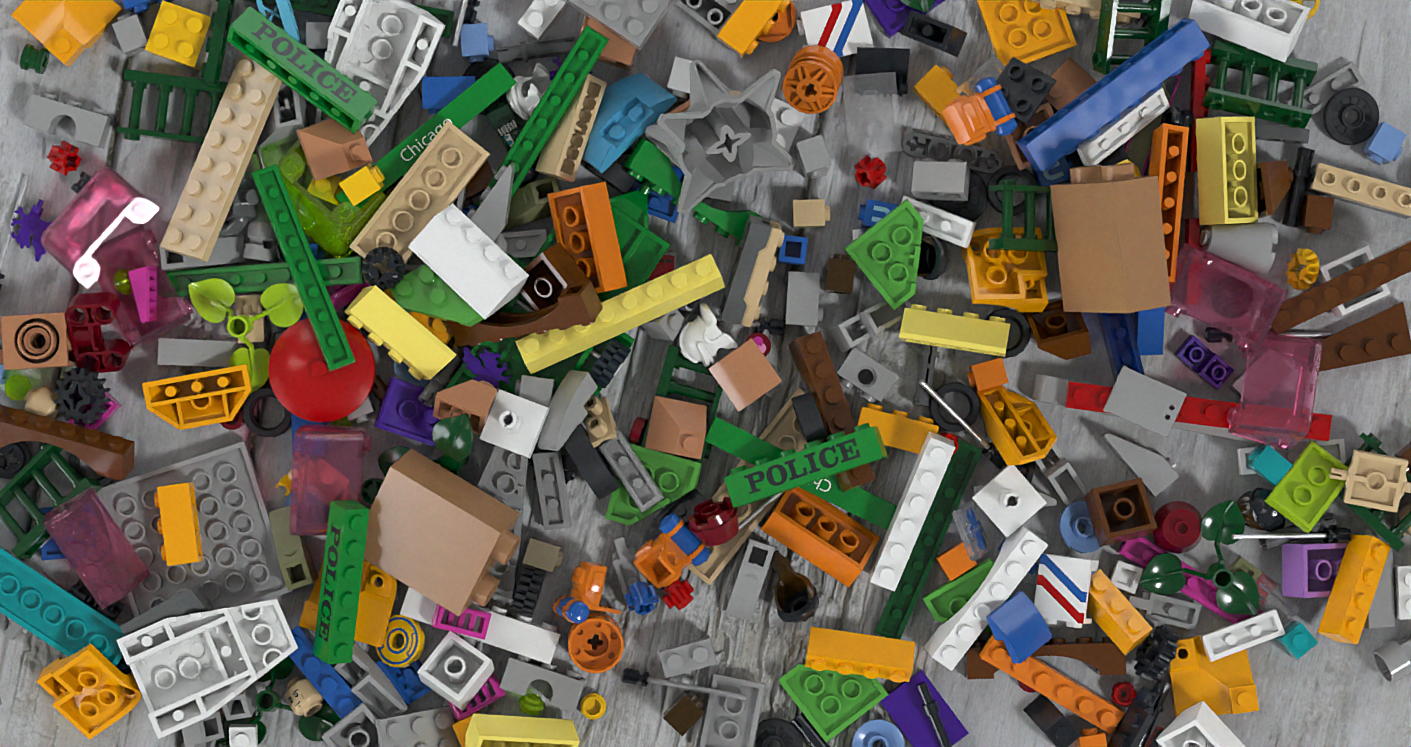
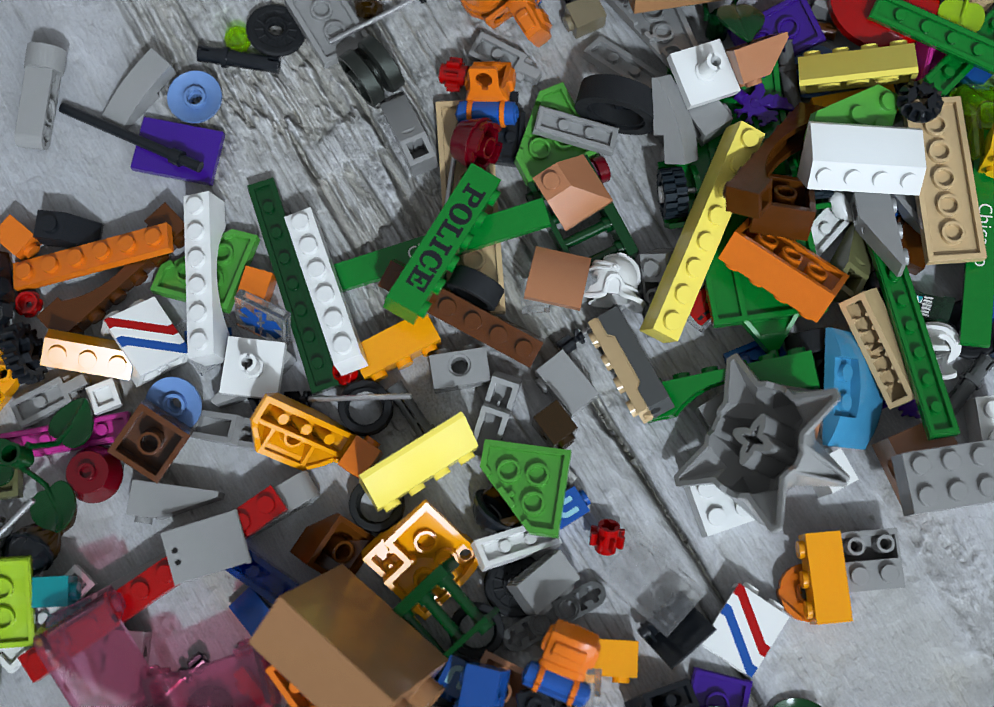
camera: 140 degrees right, 10 degrees down
tan hips [584,396,617,448] -> none
blue gear [624,581,659,615] -> none
light grey brick [659,636,717,678] -> none
dark red tile [745,333,771,357] -> none
orange slope [761,487,880,588] -> none
piece [771,550,819,623] -> none
blue brick [778,235,808,266] -> none
bright green plate [778,663,889,743] -> none
orange wheel [782,45,844,114] -> none
tan brick [792,199,830,228] -> none
light grey brick [794,135,832,180] -> none
light orange brick [805,626,915,683] -> none
blue slope [986,591,1053,663] -> none
dark purple slope [1174,334,1234,390] -> none
none -> pearl dark grey wheel [338,34,405,107]

